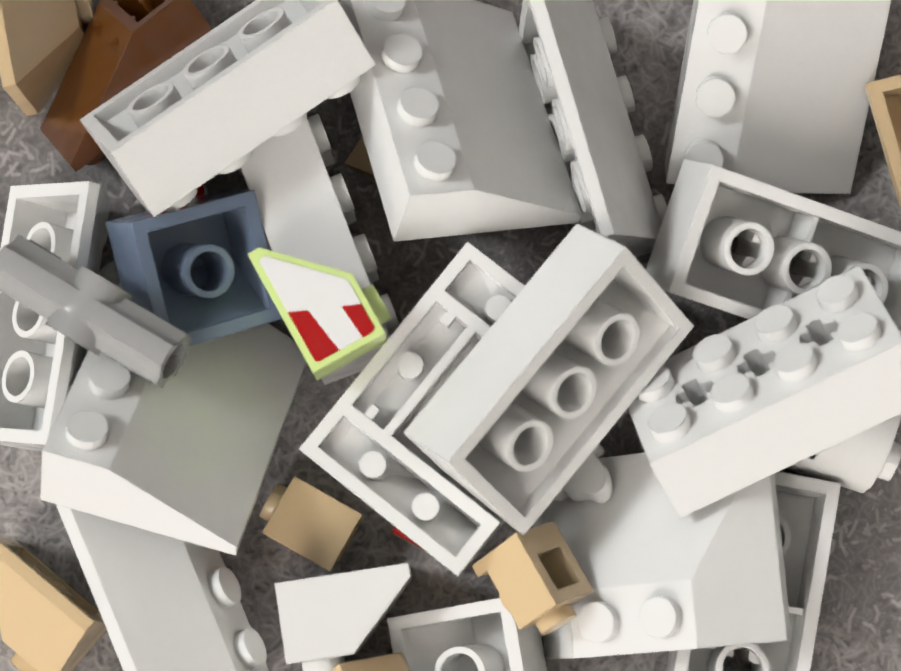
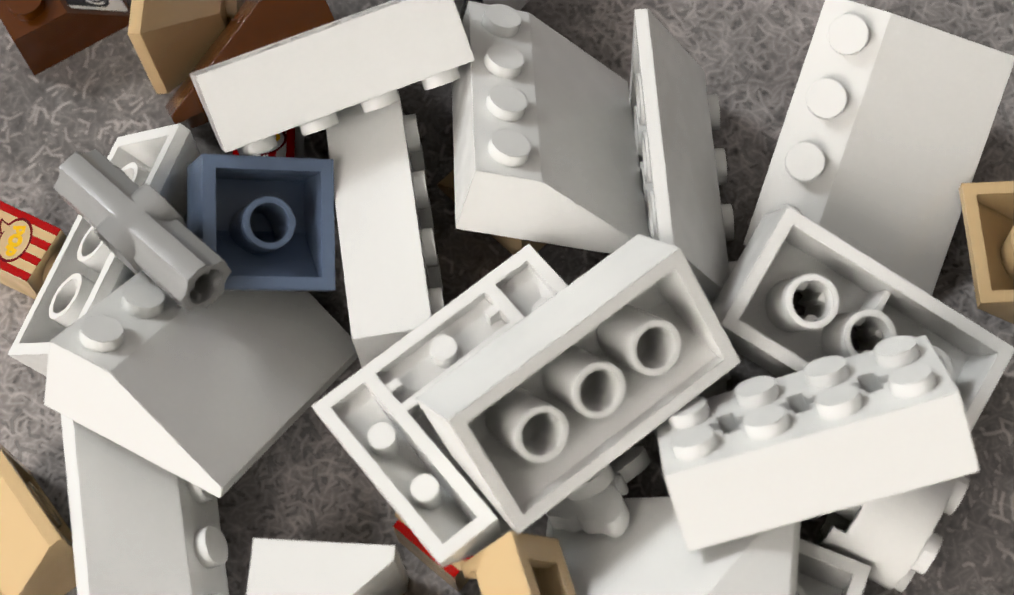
camera: 20 degrees right, 15 degrees down
slope [247,248,391,380] -> none
tan brick [259,476,364,573] -> none

